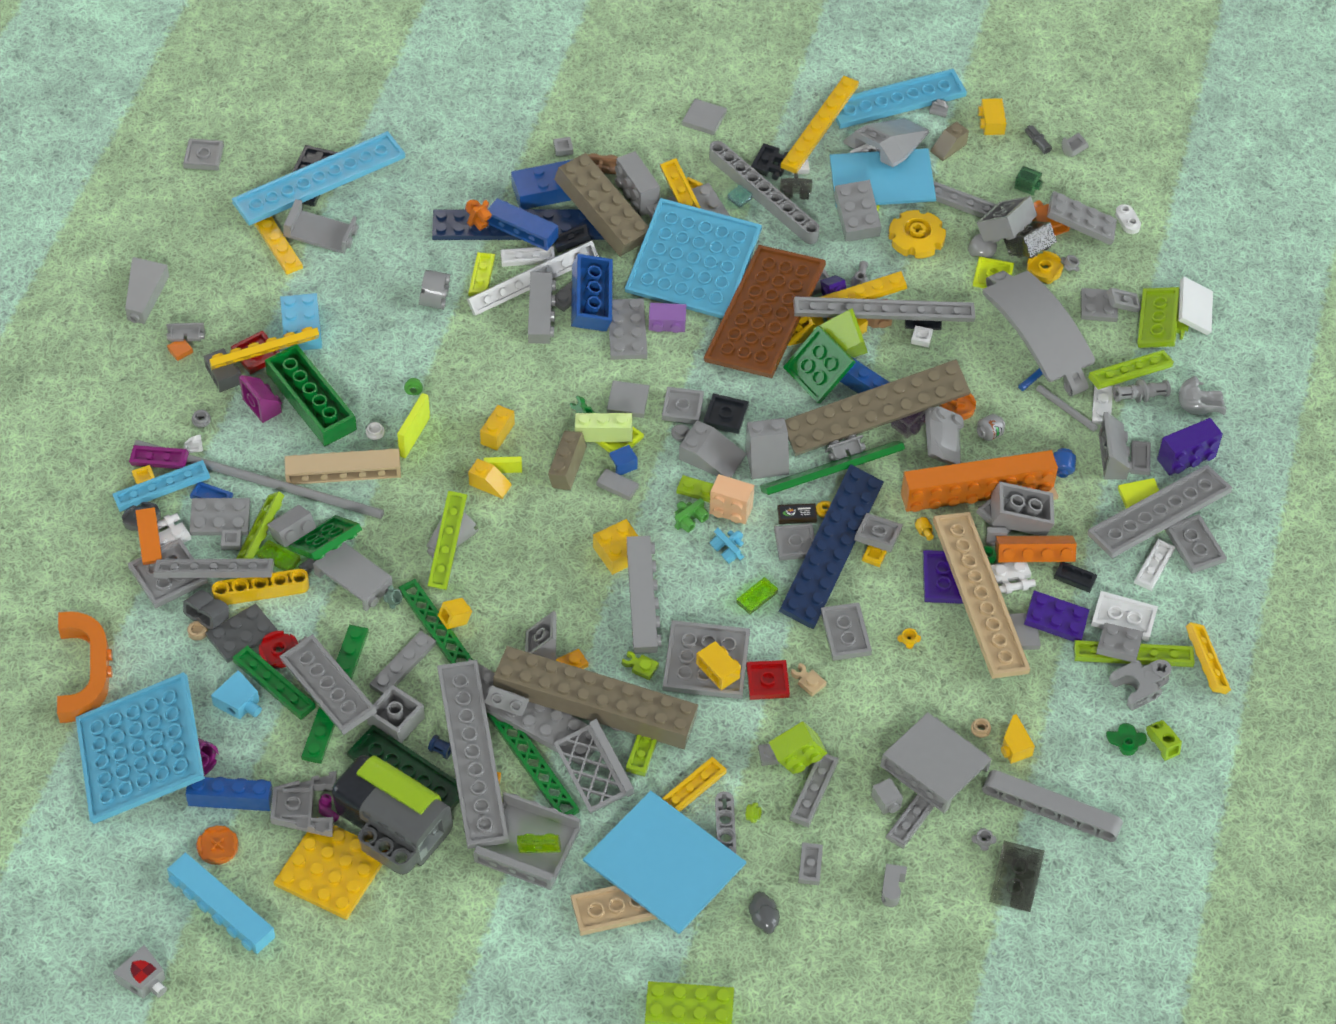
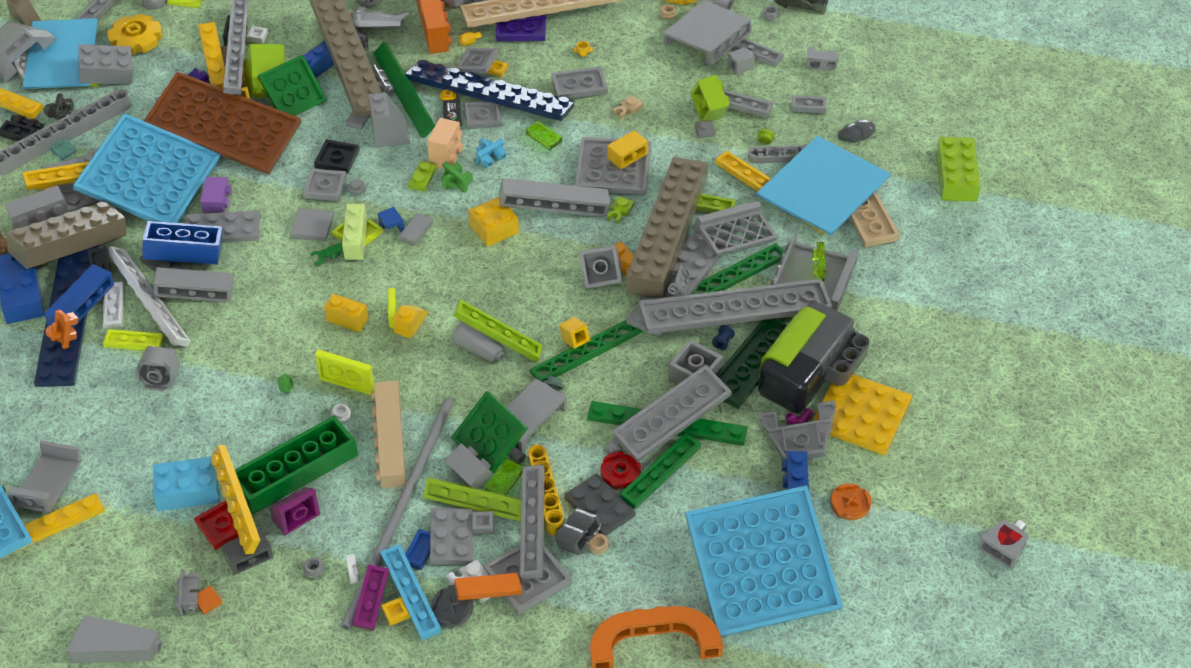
camera: 90 degrees left, 5 degrees down
medium azure brick [167,852,275,954] -> none
medium azure torso [211,671,262,719] -> none
light grey plate [369,631,436,695] -> none
dark tan brick [548,431,587,490] -> none
light grey slope [679,420,746,478] -> none
red plate [746,660,790,700] -> none
light grey bar [851,261,868,287] -> none

